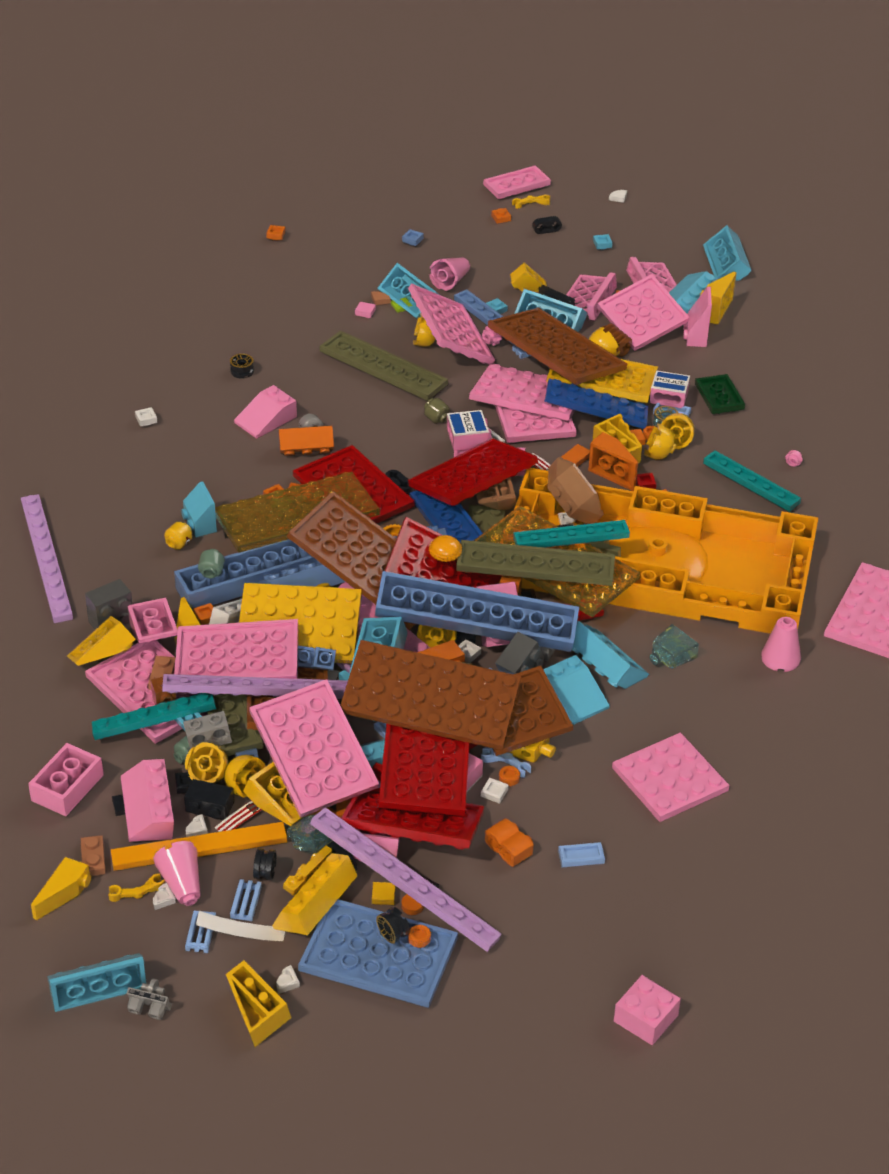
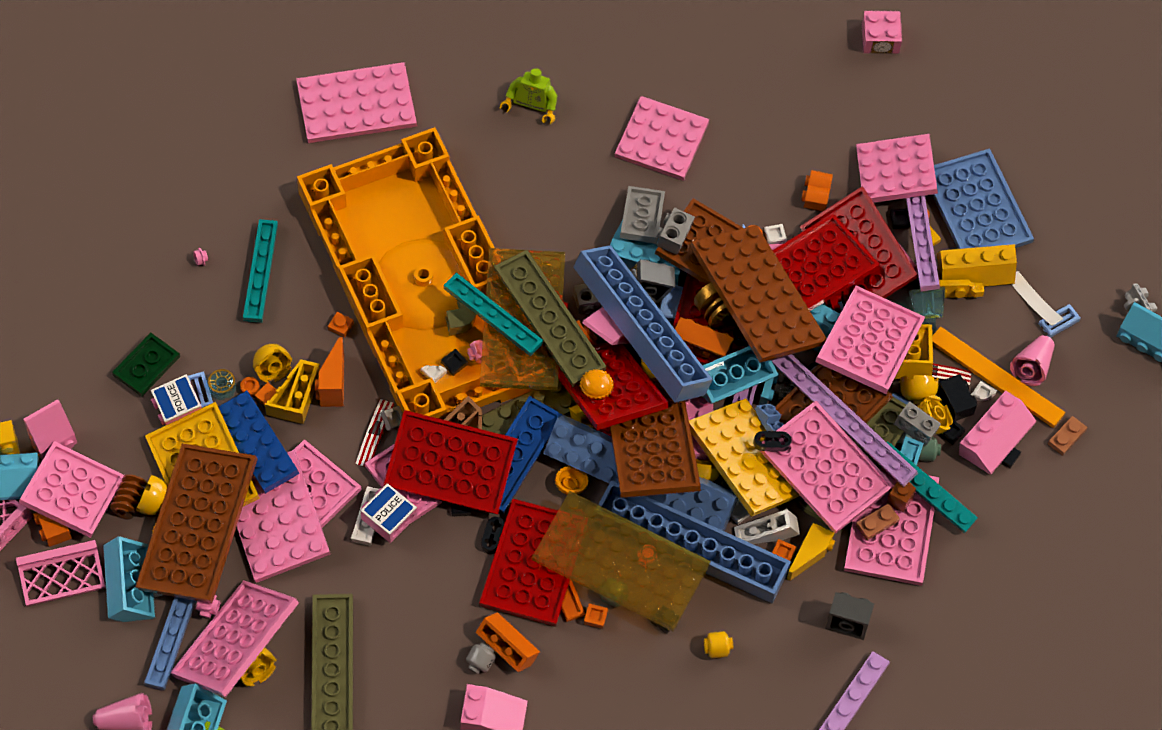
camera: 130 degrees left, 20 degrees up
bright pink brick [28,743,104,816] -> none
yellow slope [31,857,91,920] -> none
yellow slope [67,616,136,666] -> none
yellow piece [108,873,165,902] -> none
bright pink slope [128,598,178,643] -> none
white tile [153,883,176,910] -> none
medium azure slope [181,481,217,537] -> none
sand green head [198,549,225,578] -> none
yellow wedge [226,960,291,1047] -> none
light blue tile [230,879,262,921] -> none
black wheel [253,848,277,881] -> none
white tile [276,965,300,994] -> none
black wheel [376,907,410,943] -> none
orange tile [408,925,431,948] -> none
olive head [424,398,450,424] -> none
medium azure plate [486,298,508,314] -> none
yellow slope [510,262,547,292] -> none
black axle [538,285,576,306] -> none
medium nougat wedge [547,457,604,524] -> none
light blue tile [558,842,605,867] -> none
orange tile [561,444,590,467] -> none
medium azure slope [572,621,649,689] -> none
red plate [636,473,656,489] -> none
clear light blue torso [650,624,699,668] -> none
yellow cylinder [661,413,695,449] -> none
bright pink cone [761,617,801,672] -> none
none -> lime torso [500,68,557,124]
none -> light grey plate [620,186,665,244]
none -> light grey brick [656,207,695,255]
none -> black beam [753,431,792,452]
none -> bright pink plate [856,134,938,203]

